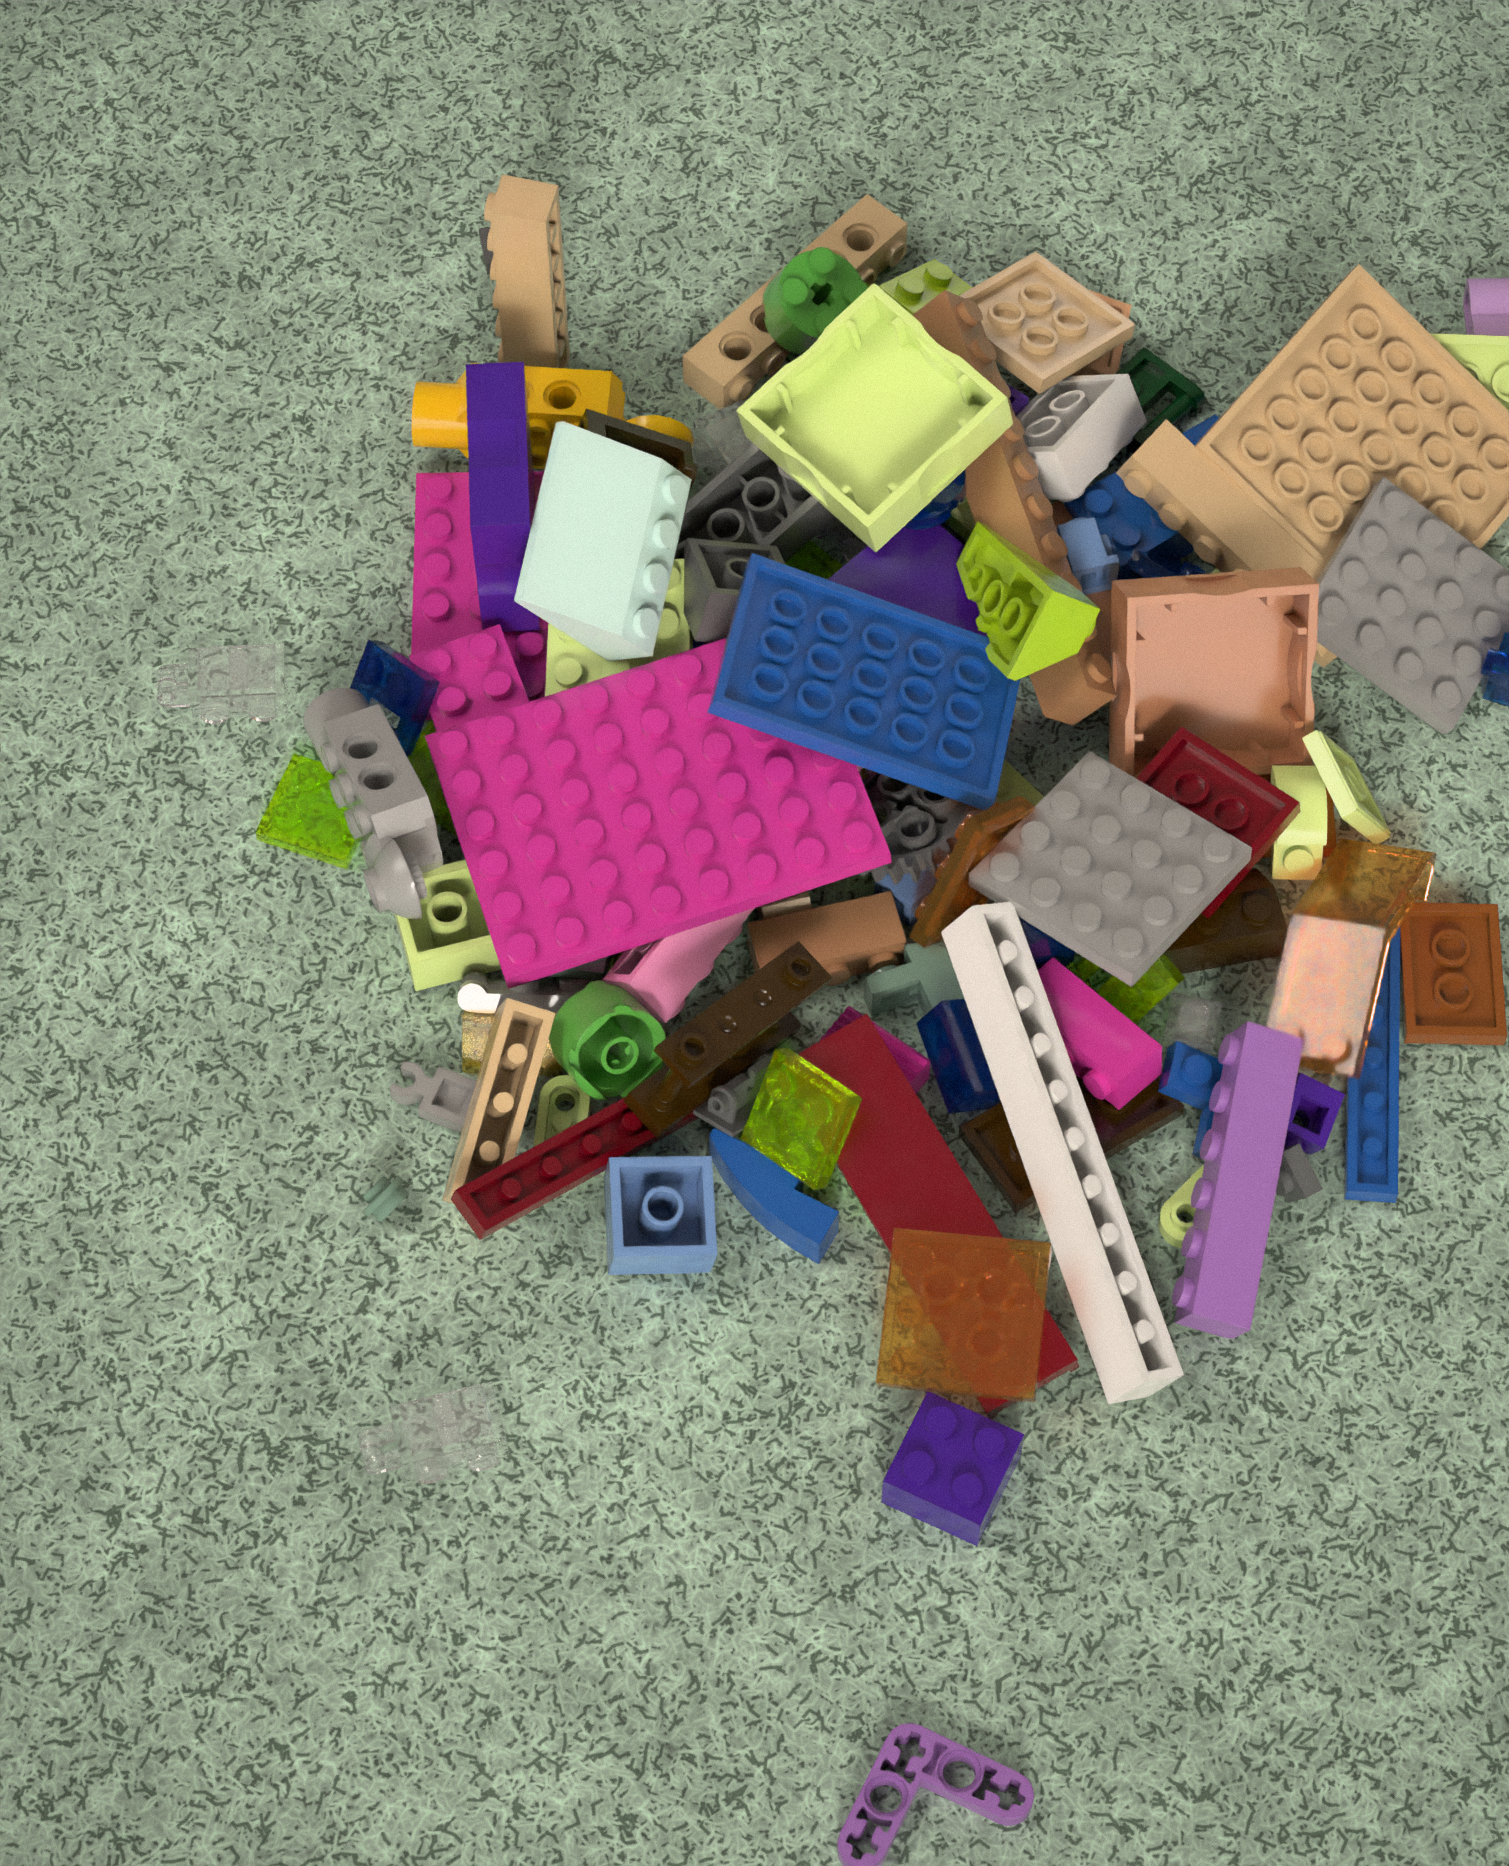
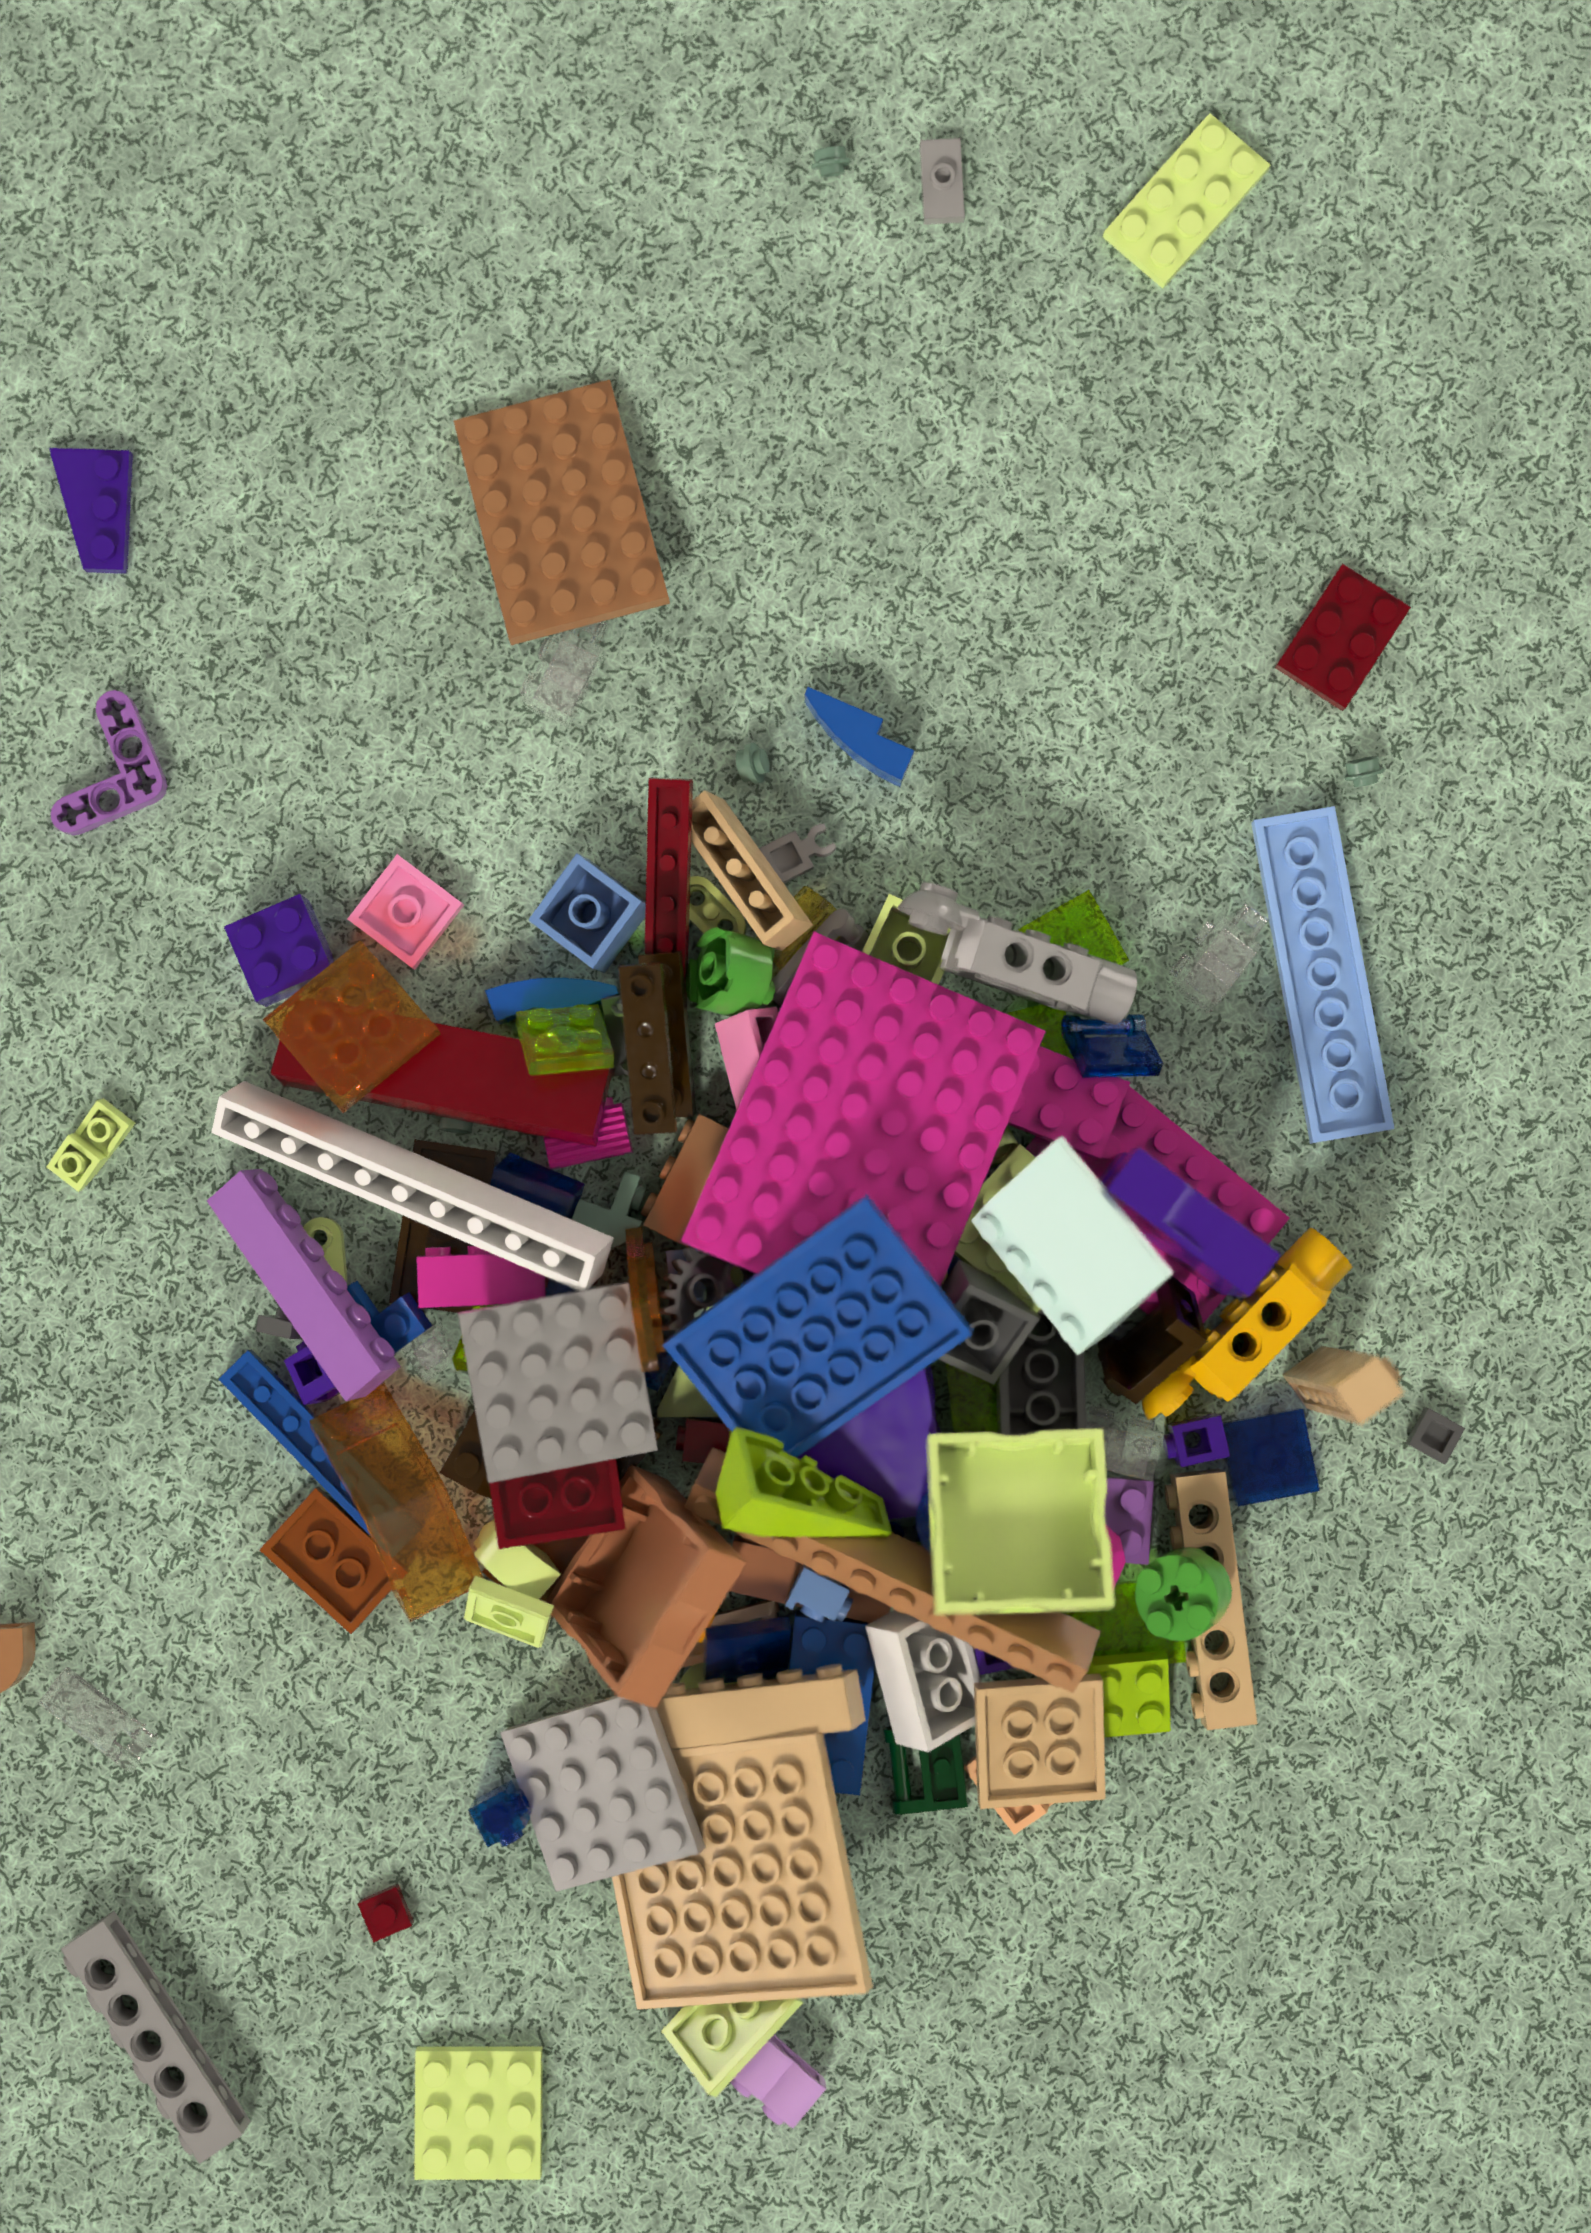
camera: 135 degrees right, 25 degrees up
none -> yellowish green slope [47,1098,135,1192]
none -> bright pink plate [348,854,464,970]
none -> medium nougat plate [453,379,670,645]
none -> dark red brick [676,1417,732,1464]
none -> blue slope [805,687,914,787]
none -> dark purple brick [1162,1413,1230,1467]
none -> clear blue plate [1223,1408,1320,1507]
none -> light blue plate [1251,806,1395,1144]

